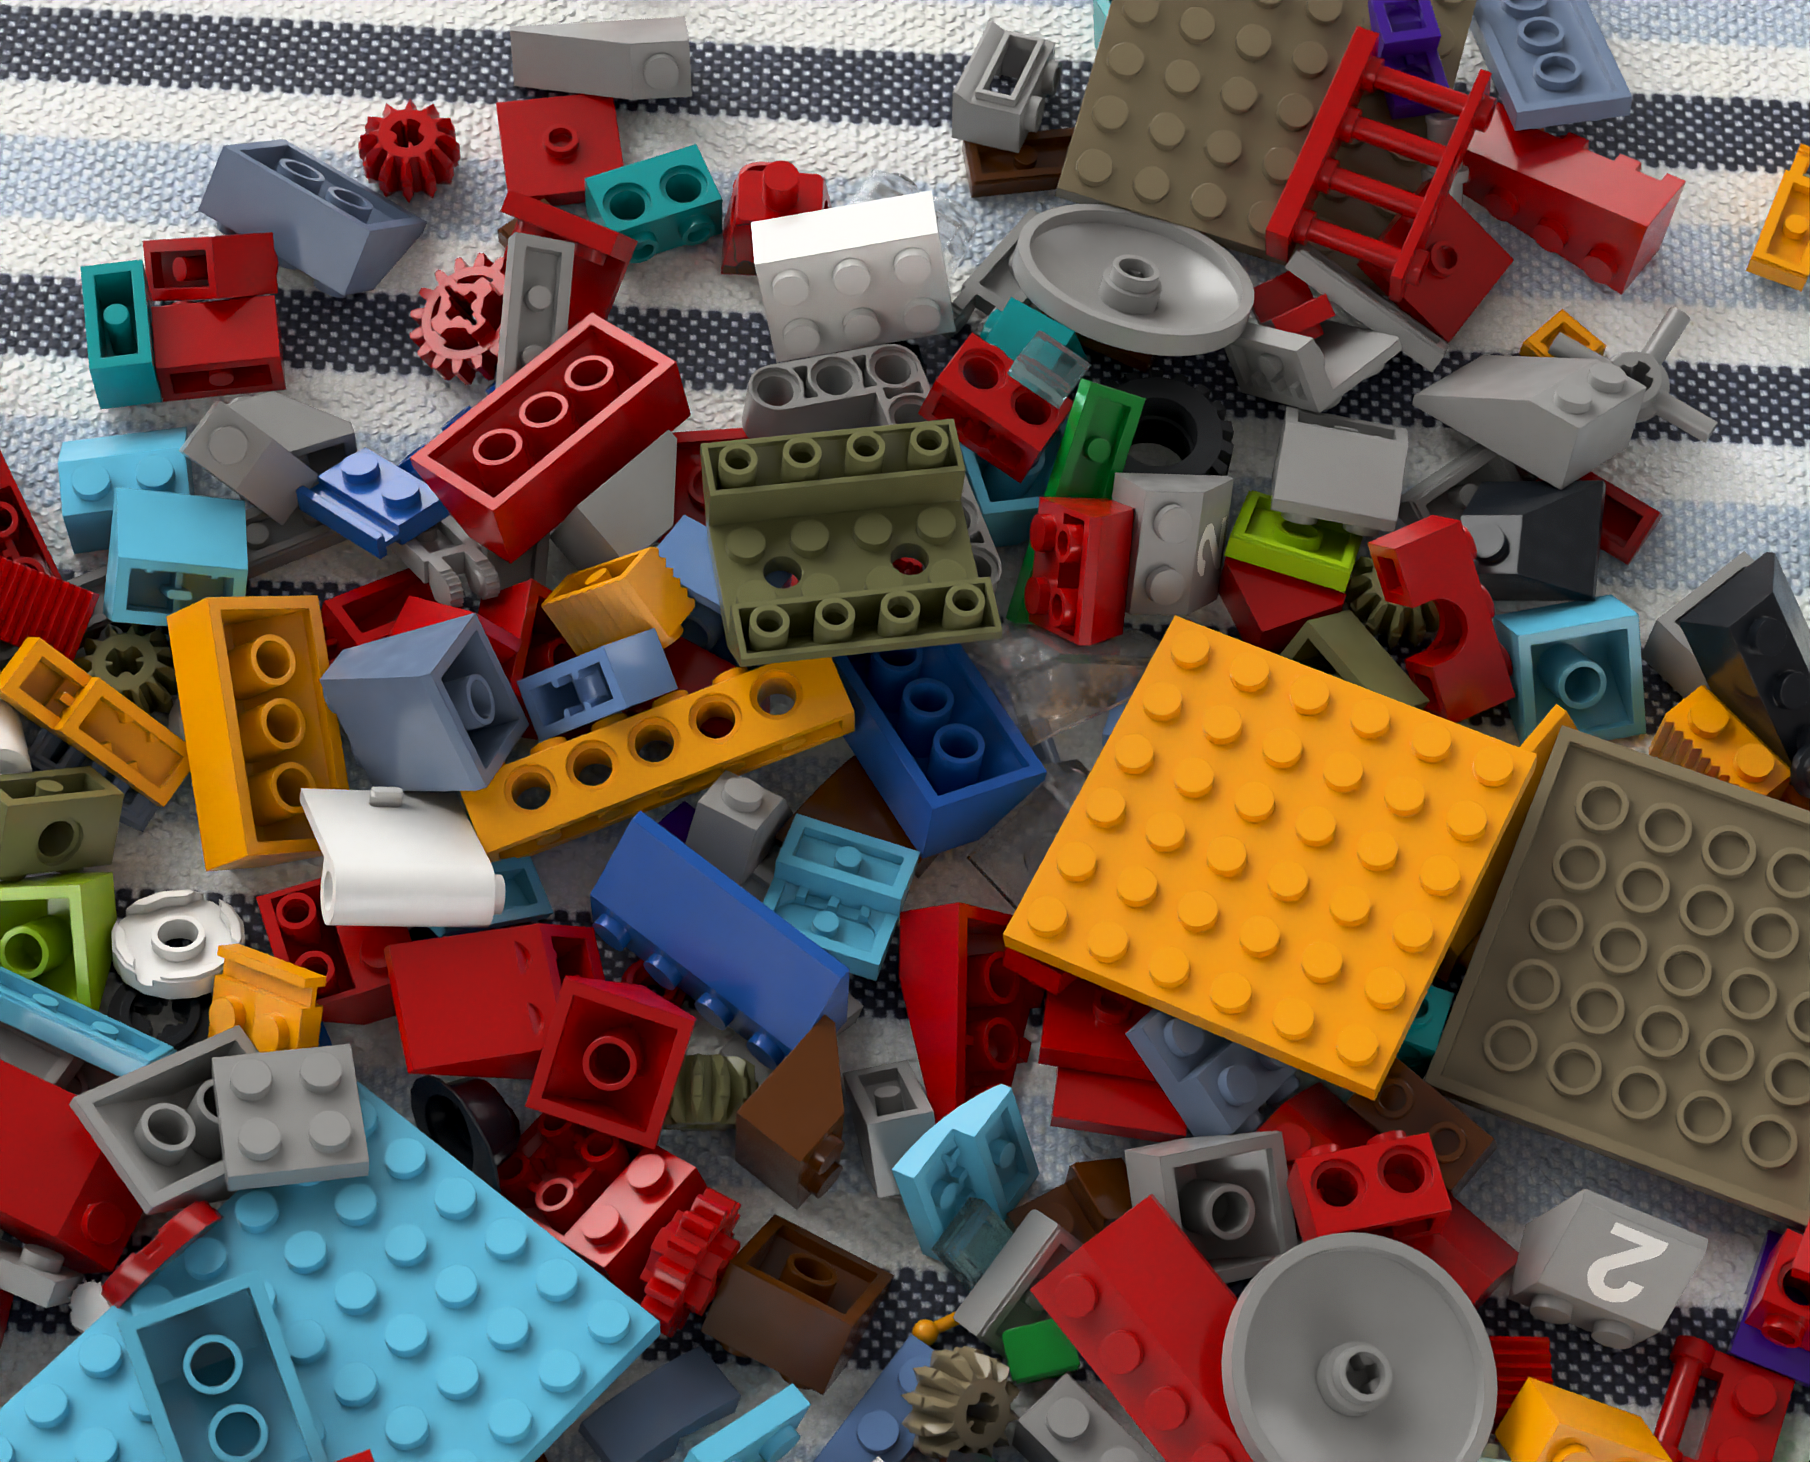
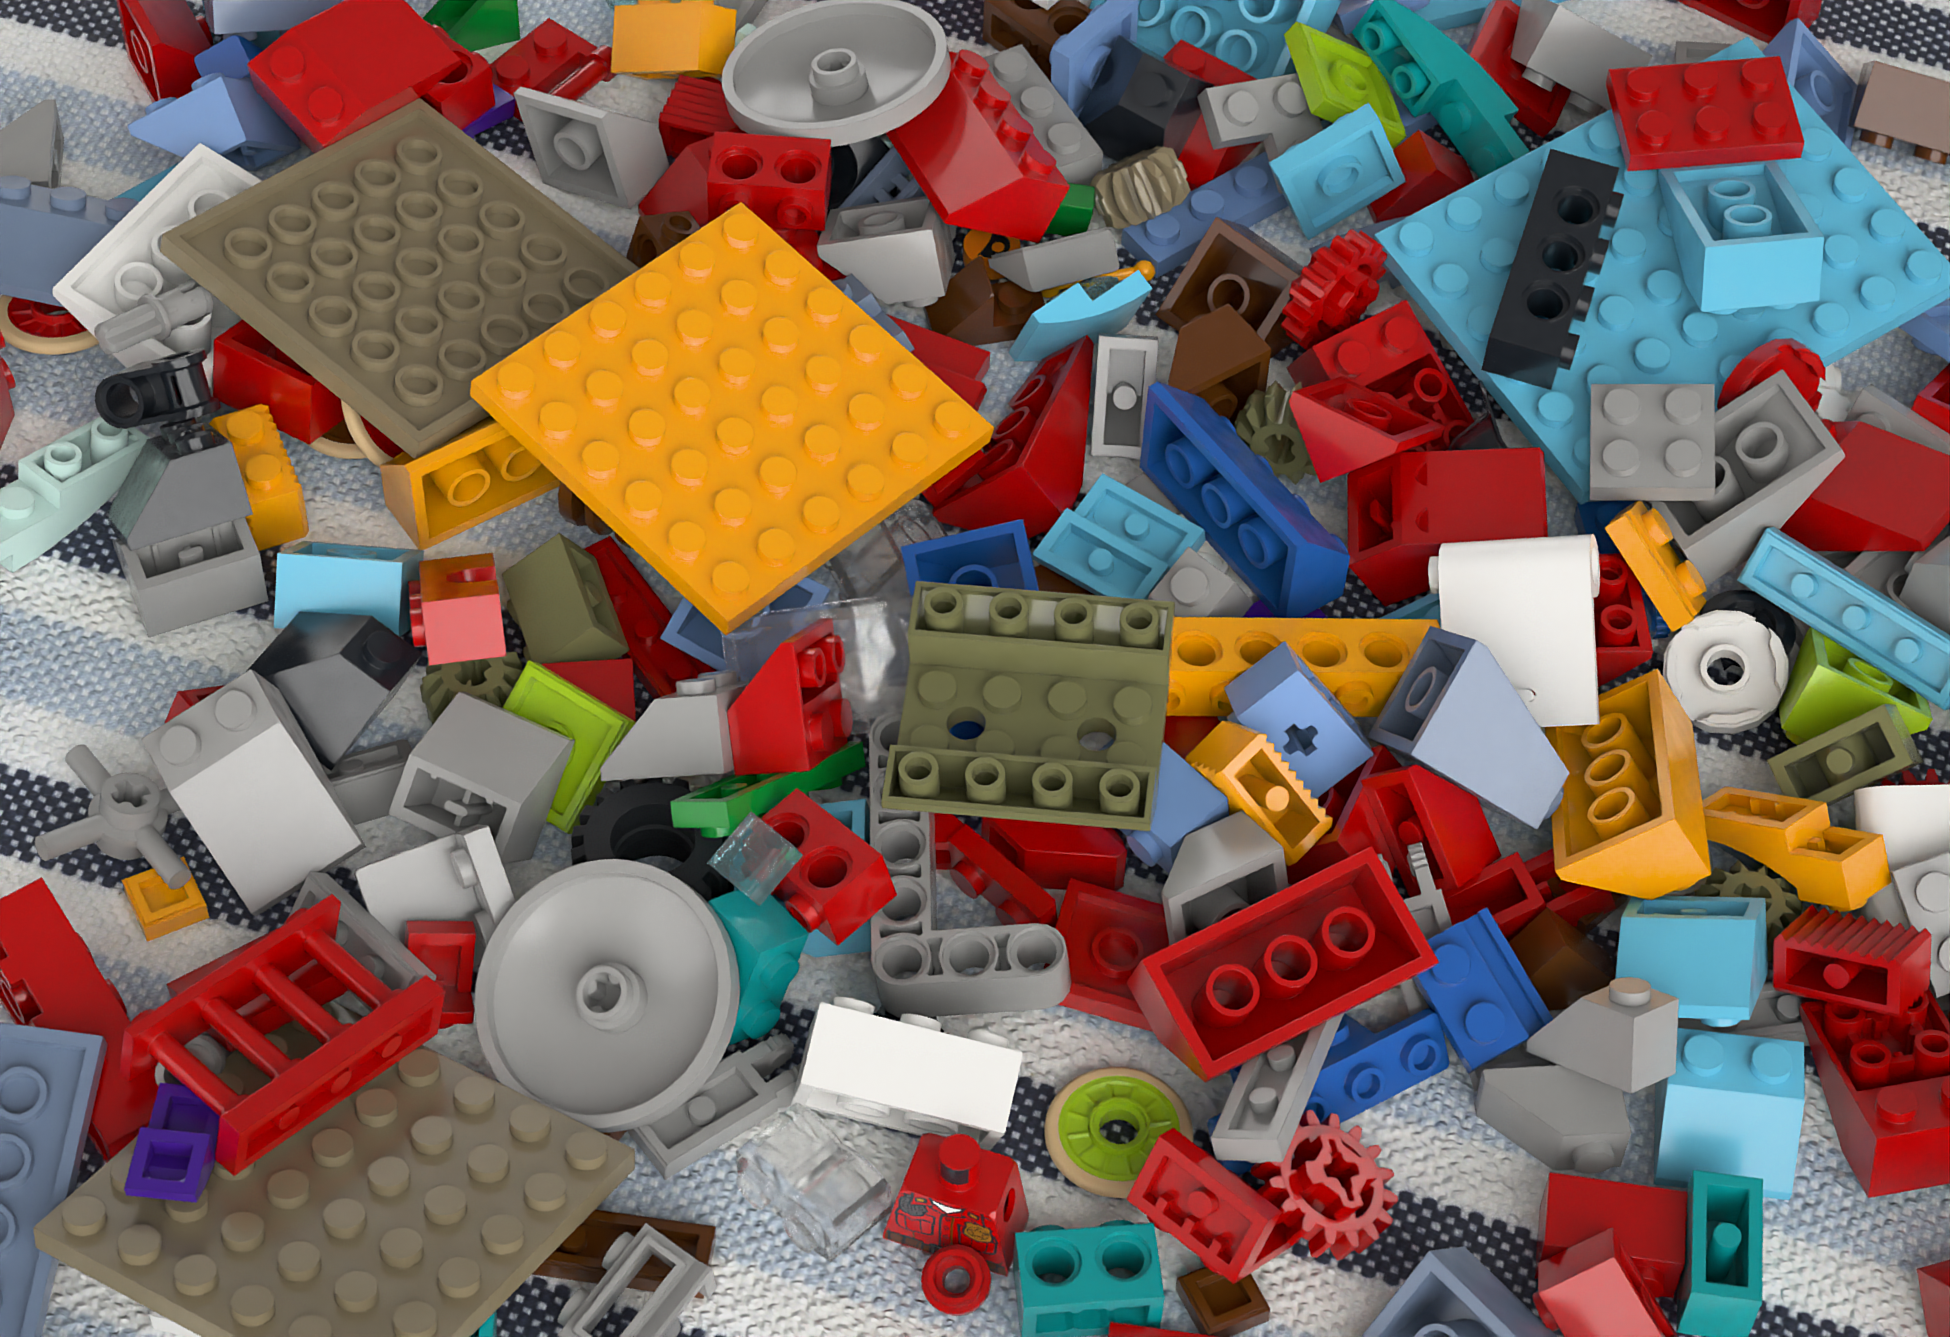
camera: 160 degrees left, 10 degrees down
none -> lime wheel [1044,1067,1193,1198]
none -> black brick [1481,149,1624,390]
none -> reddish brown slope [1508,907,1616,1011]

